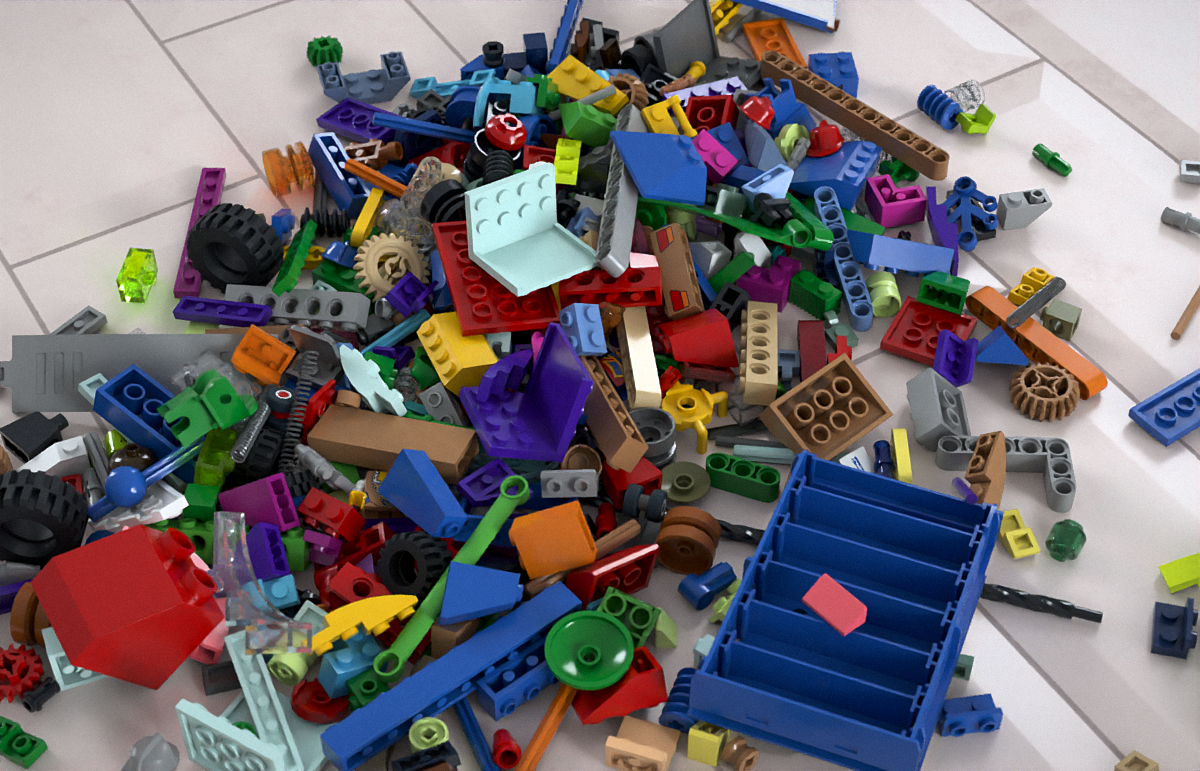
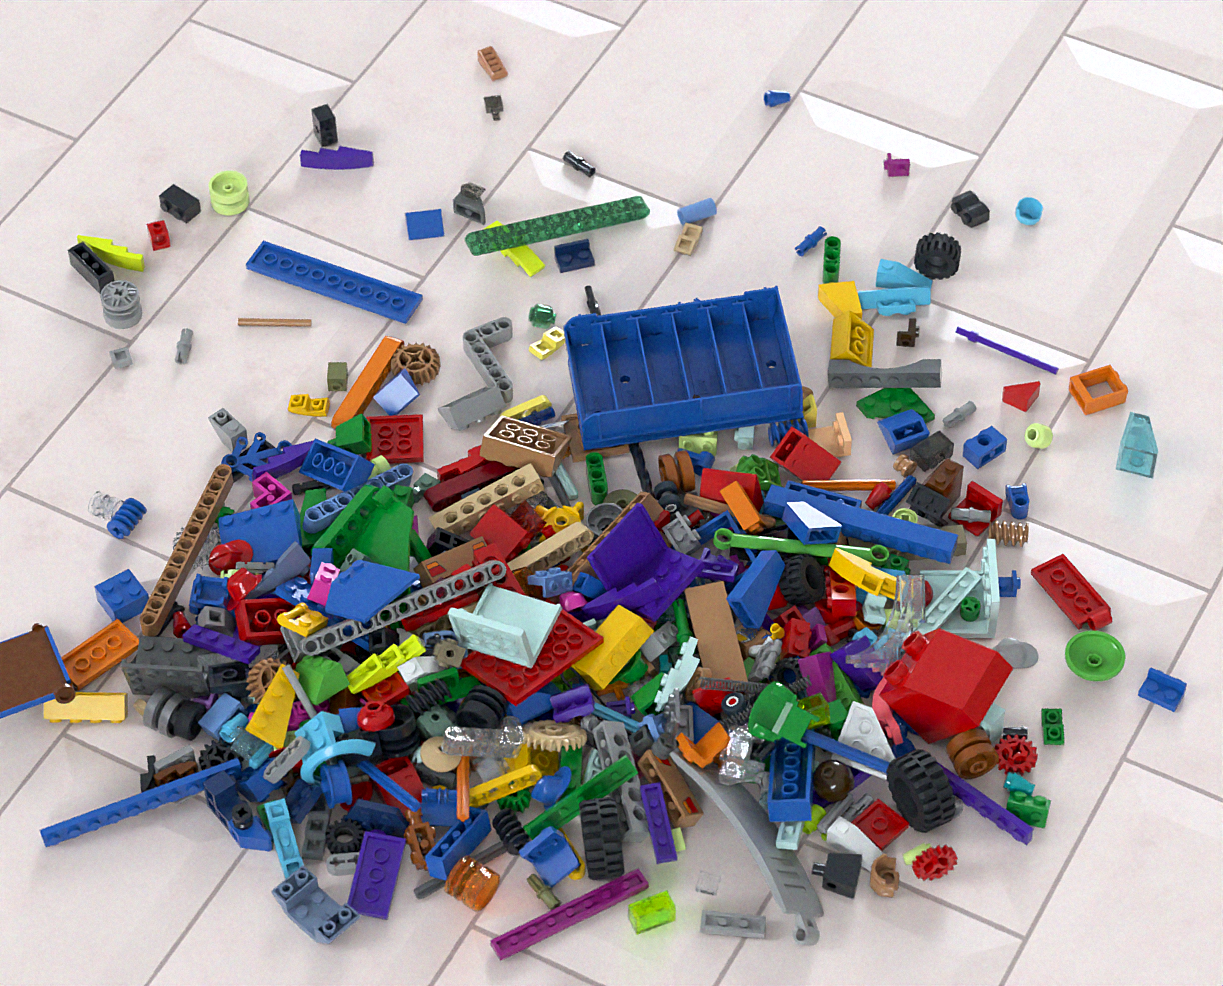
camera: 120 degrees left, 5 degrees up
blue hair [104,466,147,508] -> none
green gear [306,35,343,66] -> none
green bracket [526,74,560,112] -> none
green dish [545,610,634,690] -> none
light grey bush [581,218,601,236] -> none
dark brown plate [599,39,622,69] -> none
nougat axle [659,74,696,97] -> none
light blue slope [741,163,794,213] -> none
black hips [749,192,794,228] -> none
coral slope [802,574,867,636] -> none
dark purple bracket [932,329,979,388] -> none
dark purple bar [952,477,978,505] -> none
lime bracket [955,104,996,134] -> none
medium nougat slope [964,431,1006,510] -> none
dark grey piece [1006,277,1066,329] -> none
green axle [1032,143,1073,177] -> none

